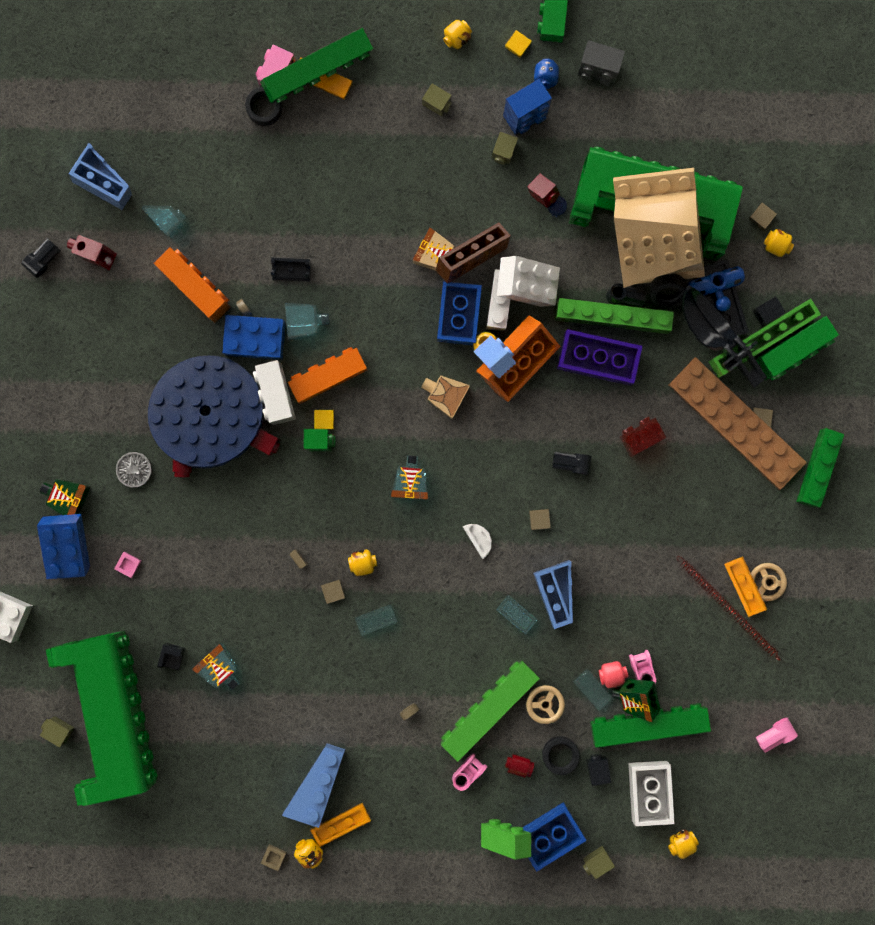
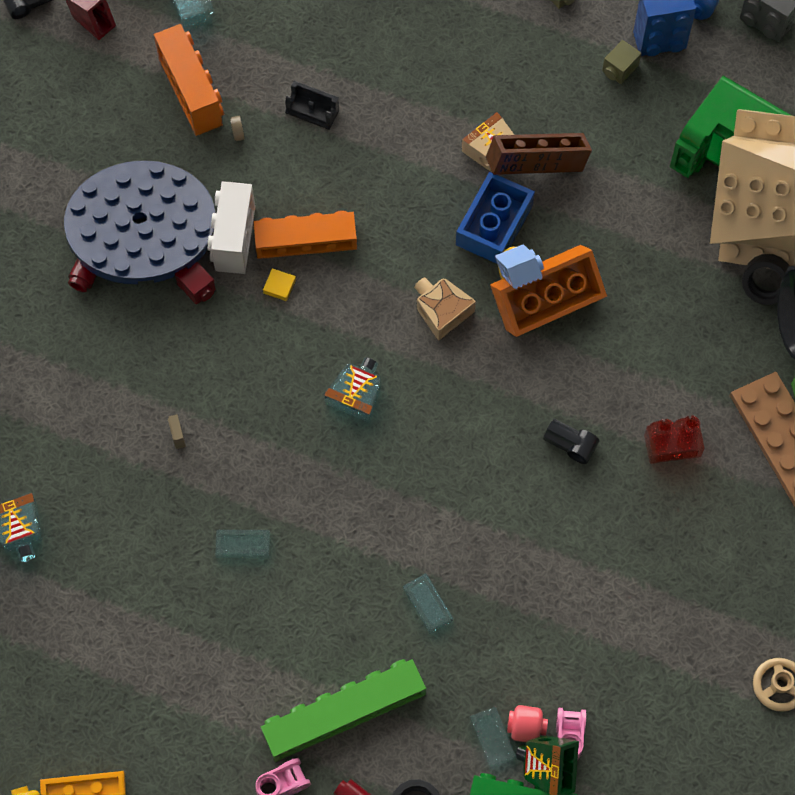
camera: 25 degrees right, 20 degrees down
light grey wheel [116,452,152,488] -> none
blue brick [222,315,286,360] -> none
medium blue wedge [282,743,345,828] -> none
clear light blue torso [285,303,330,341] -> none
green brick [304,429,336,452] -> none
dark tan tile [321,579,345,604] -> none
yellow head [348,549,377,576] -> none
dark tan tile [400,703,419,720] -> none
white tile [463,524,492,559] -> none
white brick [486,269,510,332] -> none
white brick [497,256,560,307] -> none
tan piece [526,685,565,724] -> none
brick [527,173,560,208] -> none
dark tan tile [529,509,550,530] -> none
medium blue wedge [533,560,573,629] -> none
clear blue tile [547,196,567,216] -> none
bright green brick [555,298,674,334] -> none
dark purple brick [557,329,642,386] -> none
black piece [606,283,647,308] -> none
clear red piece [677,556,781,660] -> none
light orange tile [724,556,767,617] -> none

